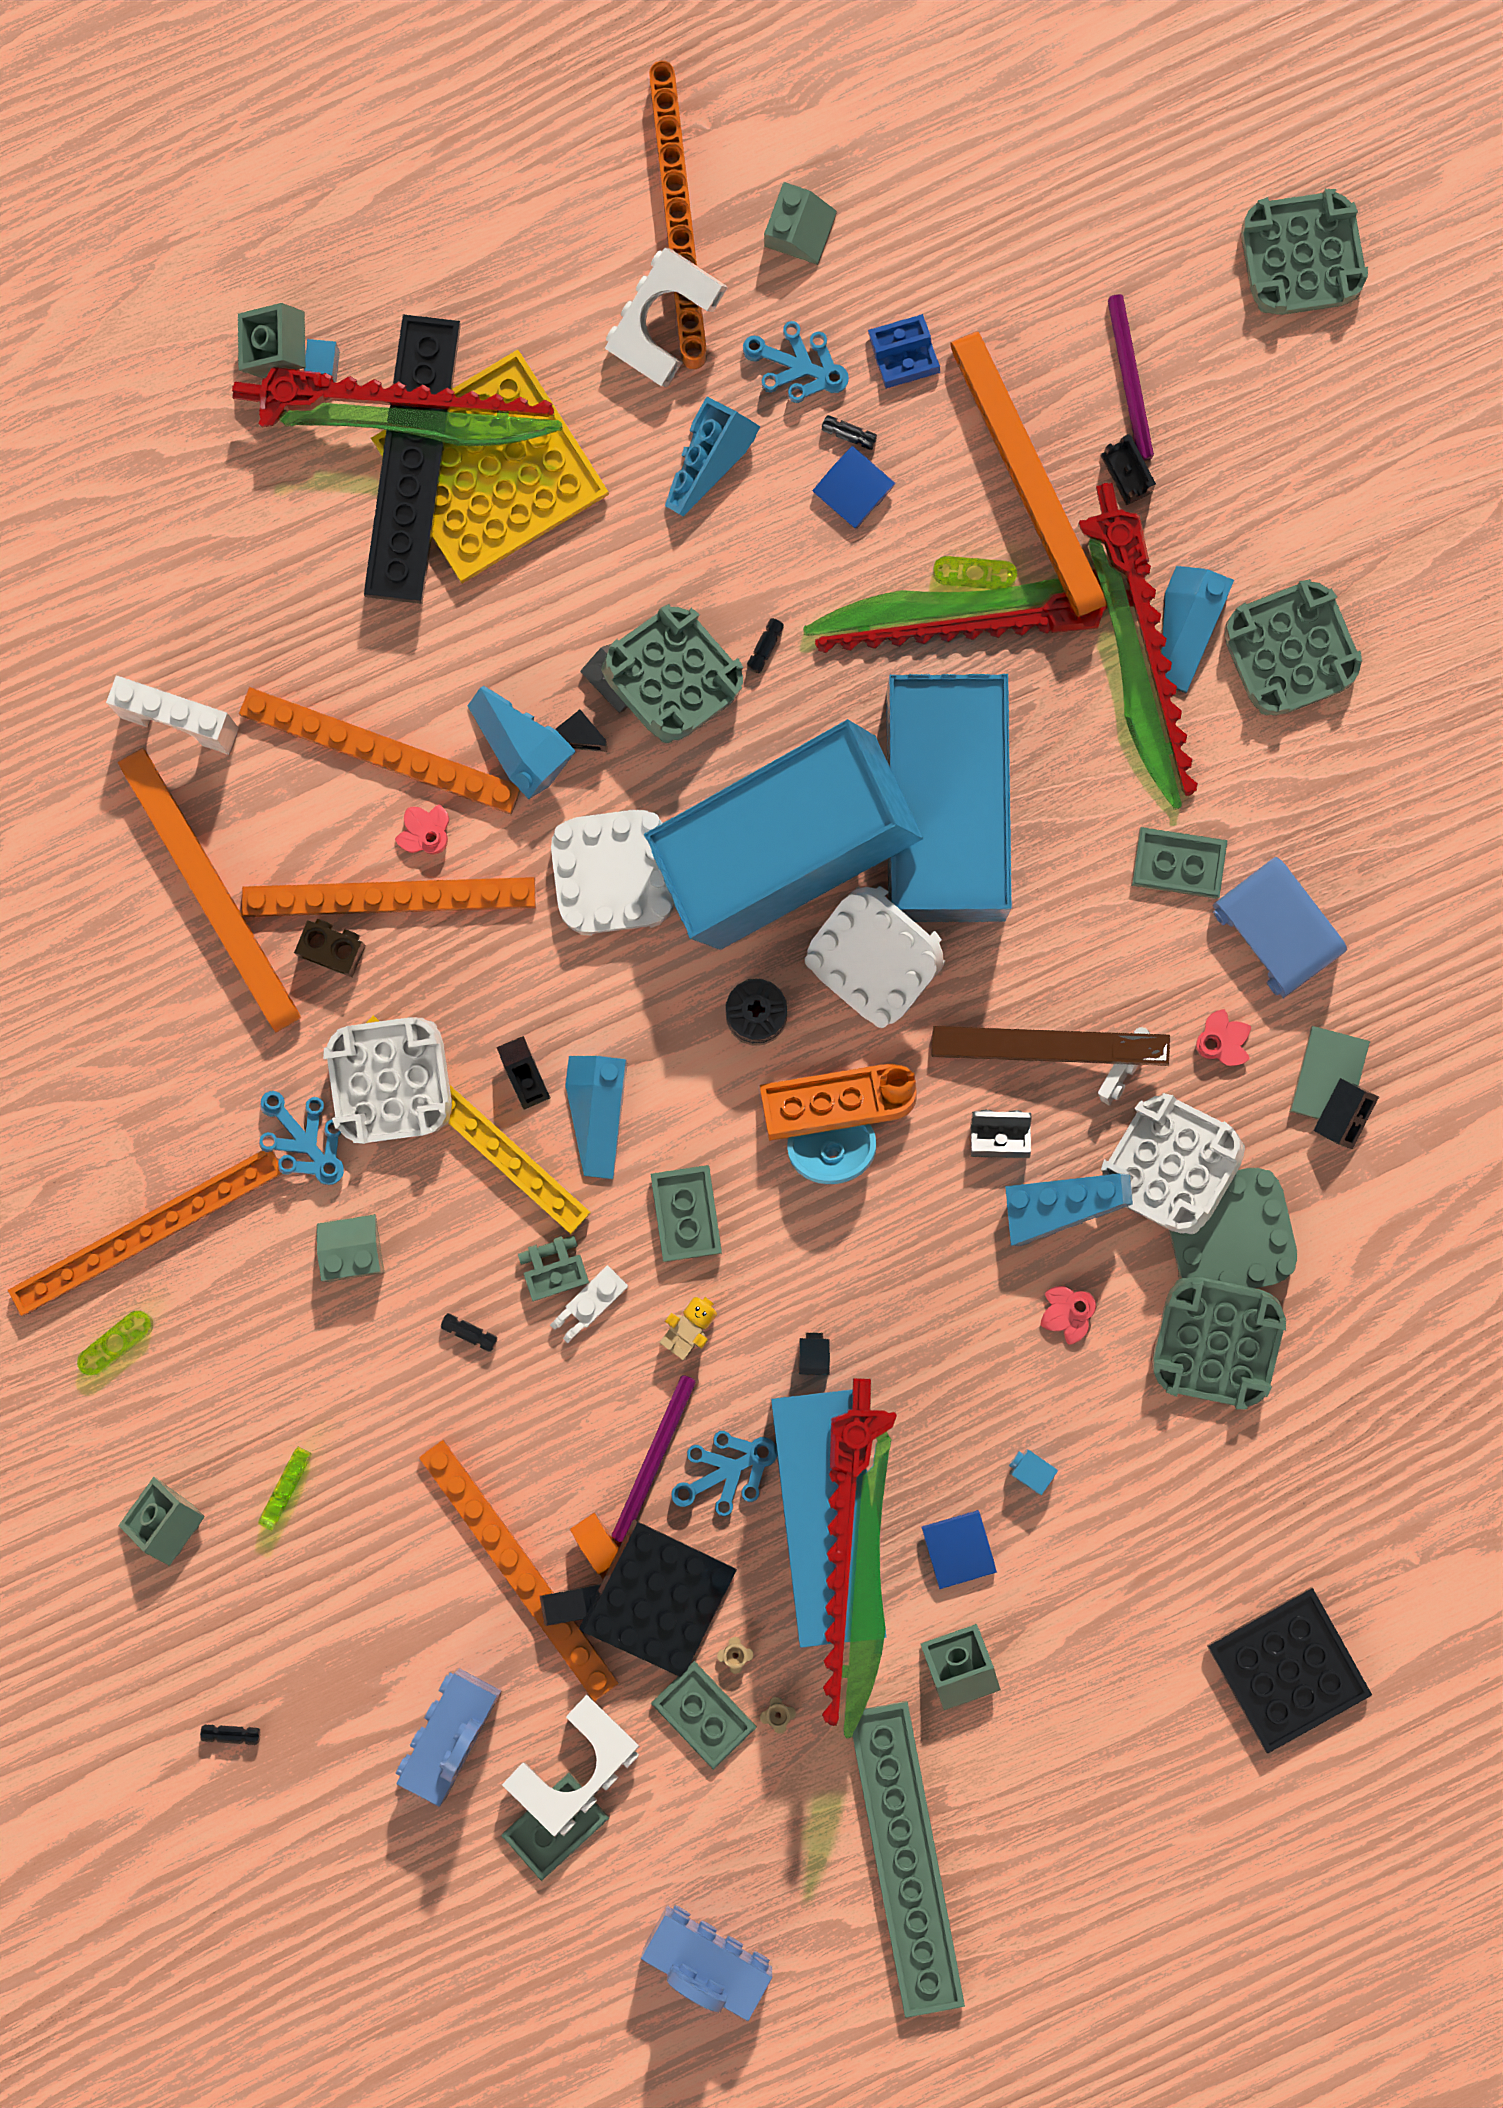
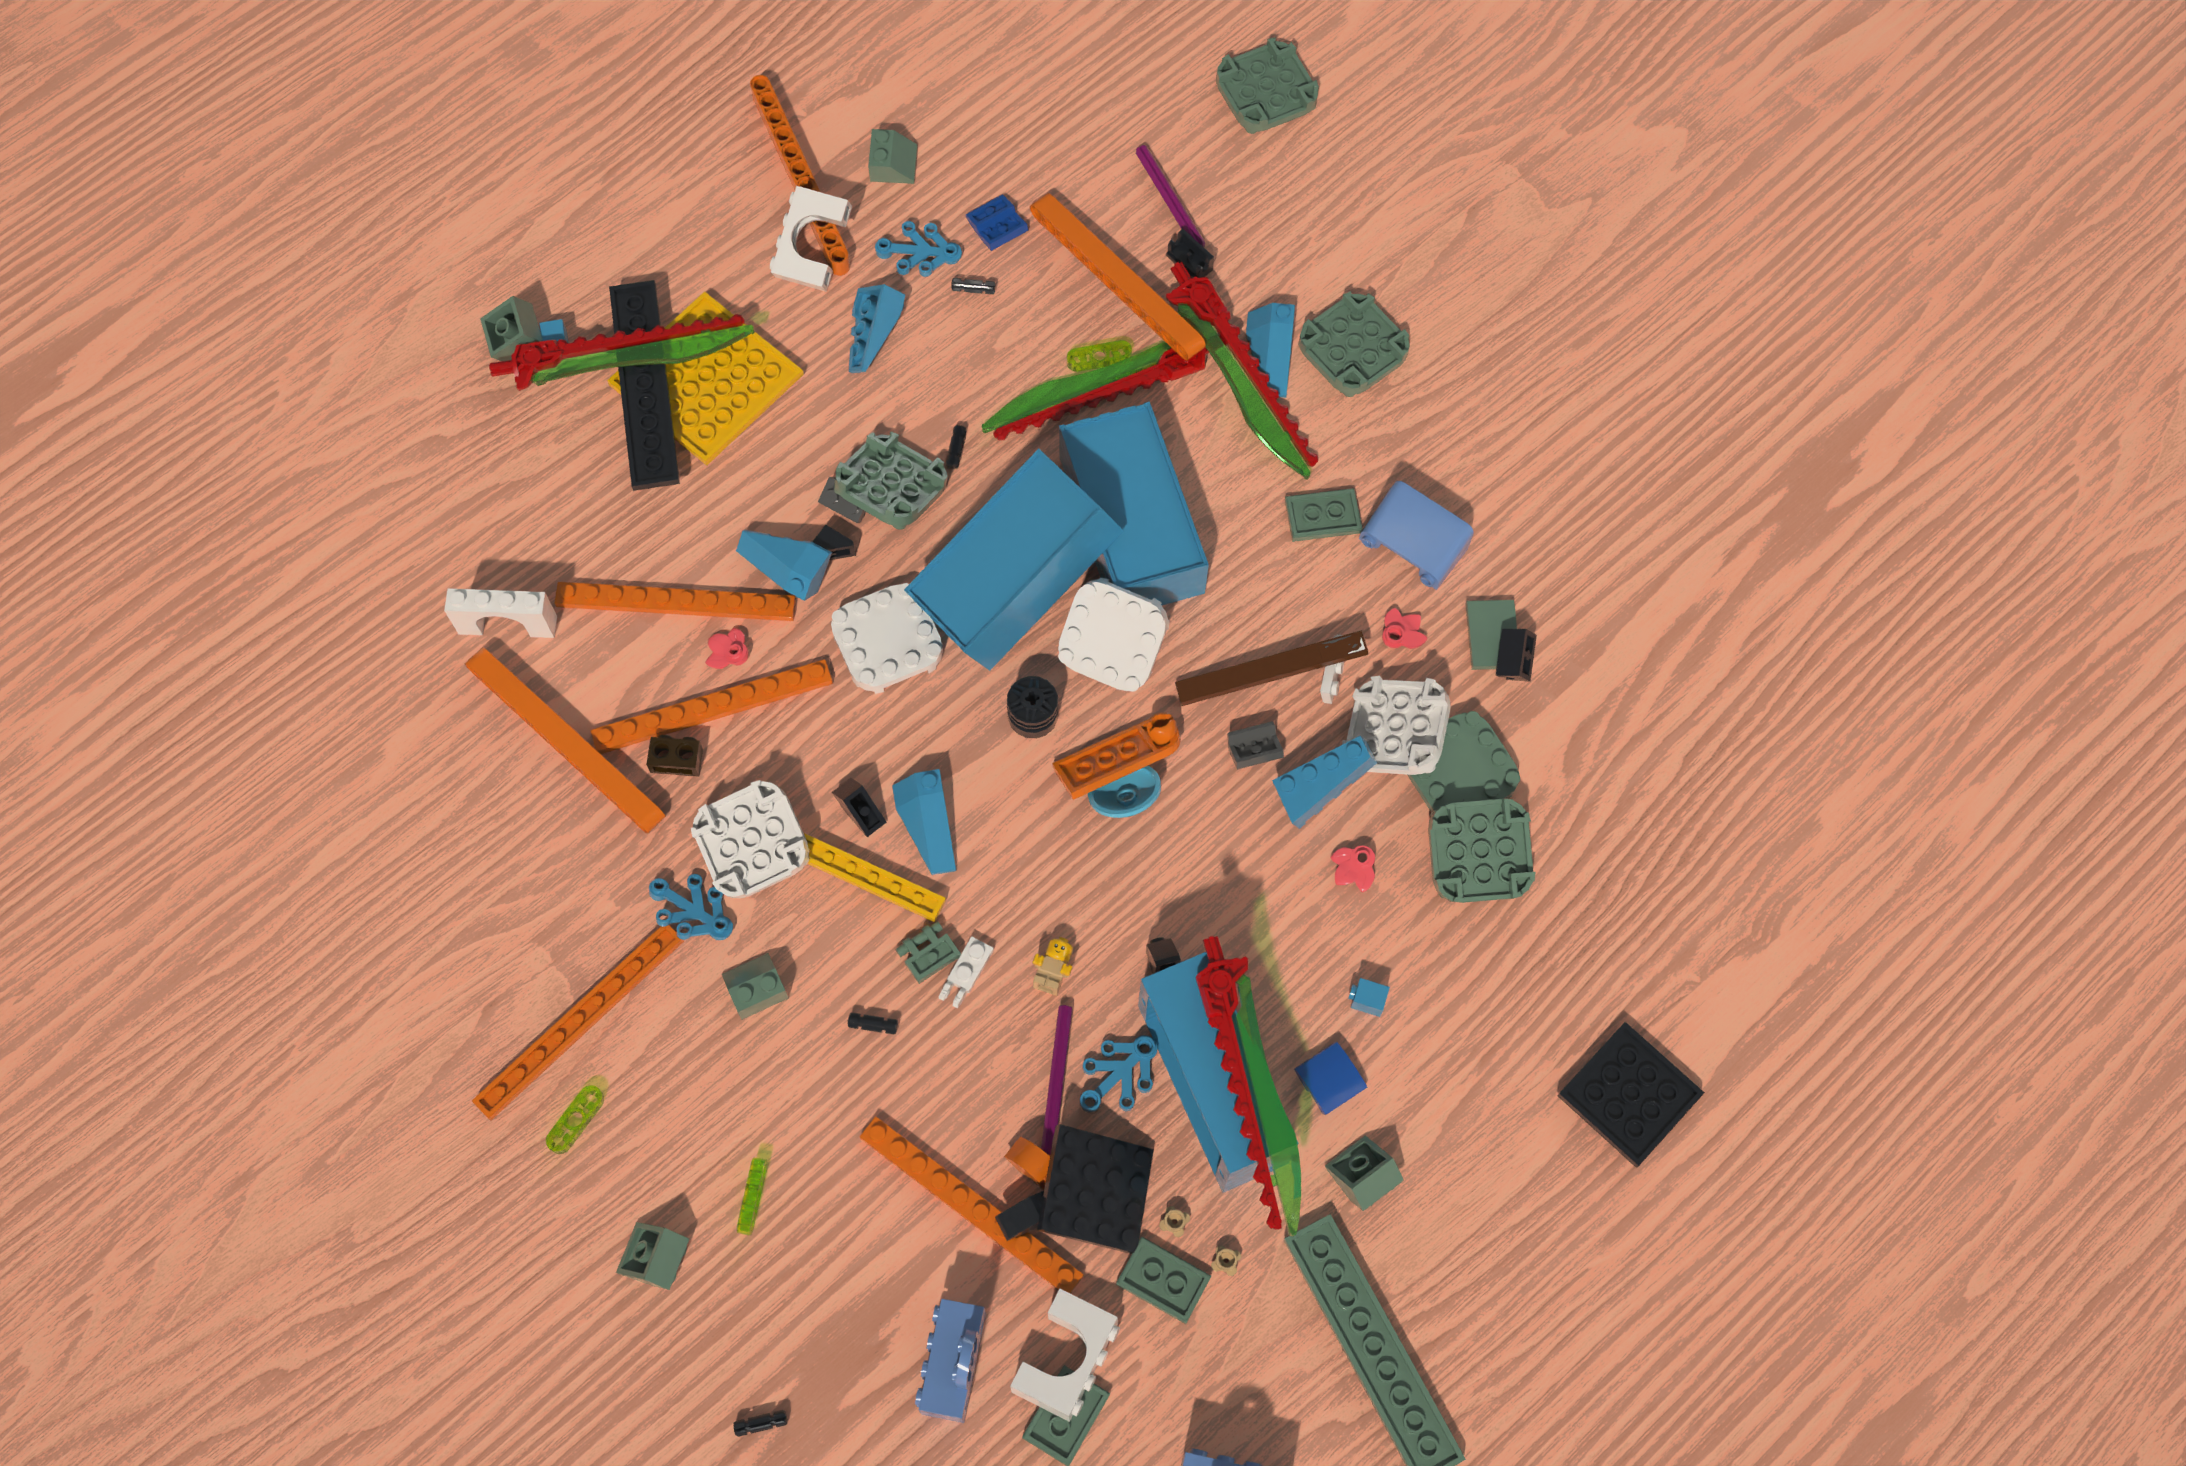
camera: 20 degrees left, 15 degrees down
sand green plate [651,1165,722,1262] -> none
blue slope [812,446,896,528] -> none

